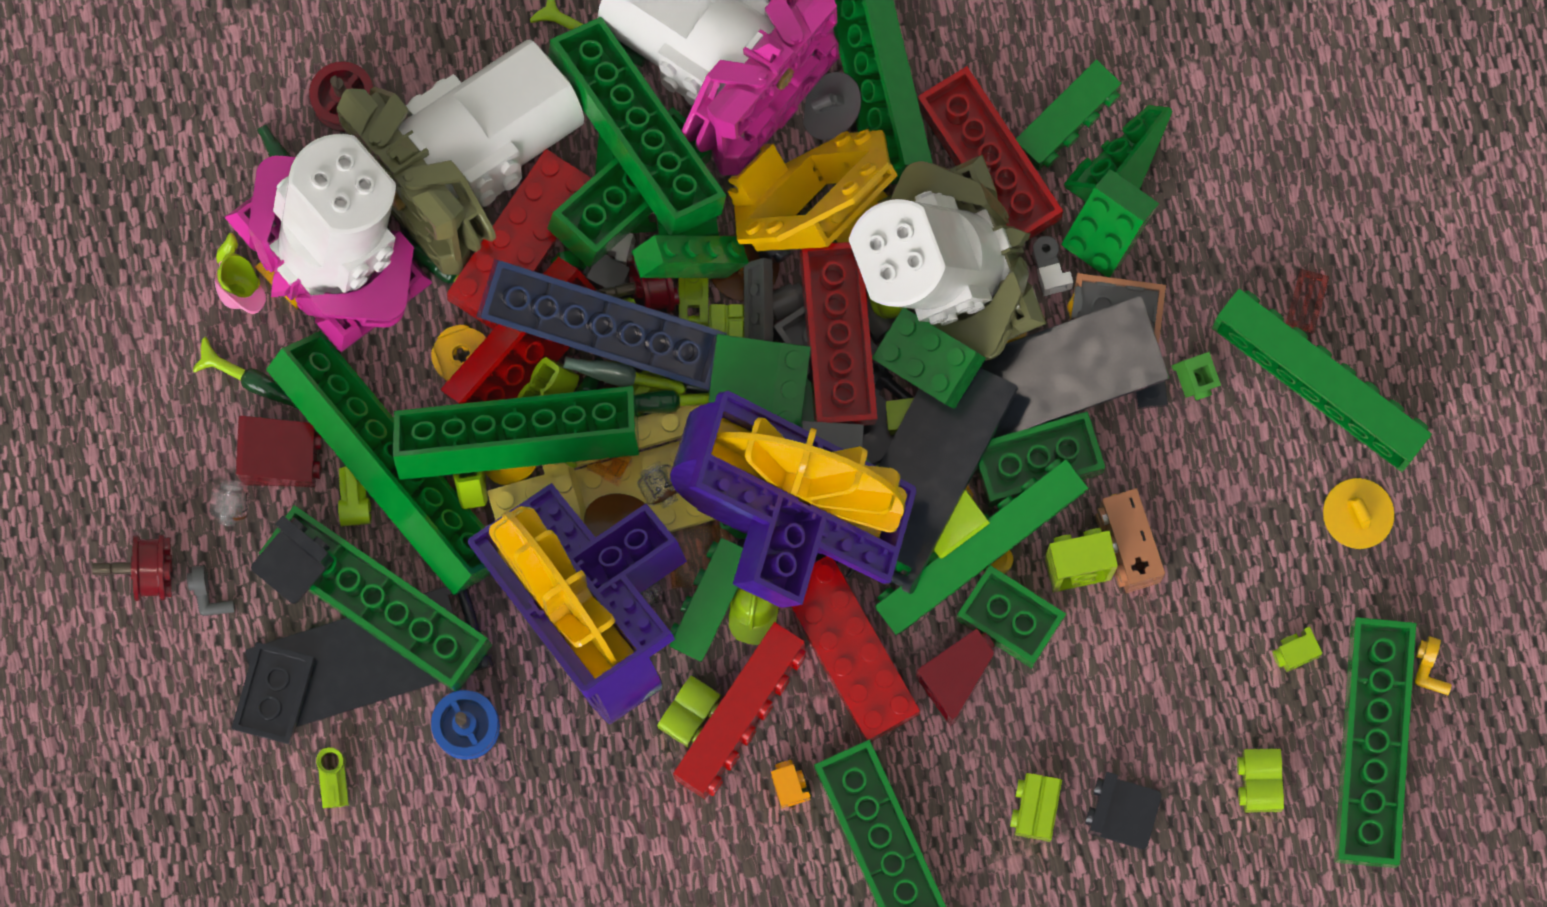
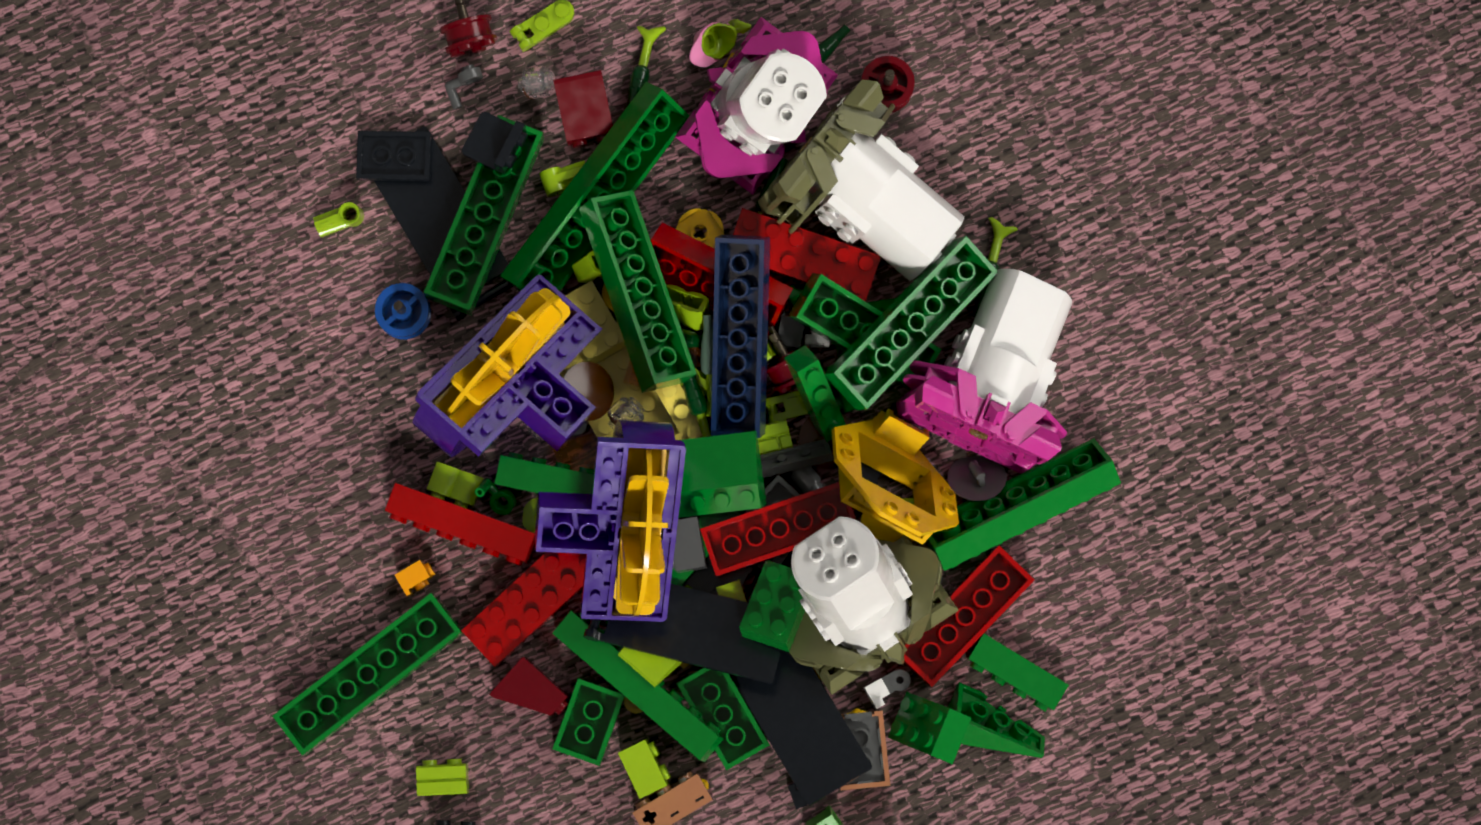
camera: 70 degrees right, 5 degrees up
none -> green plate [475,478,516,515]
none -> lime plate [509,0,575,52]

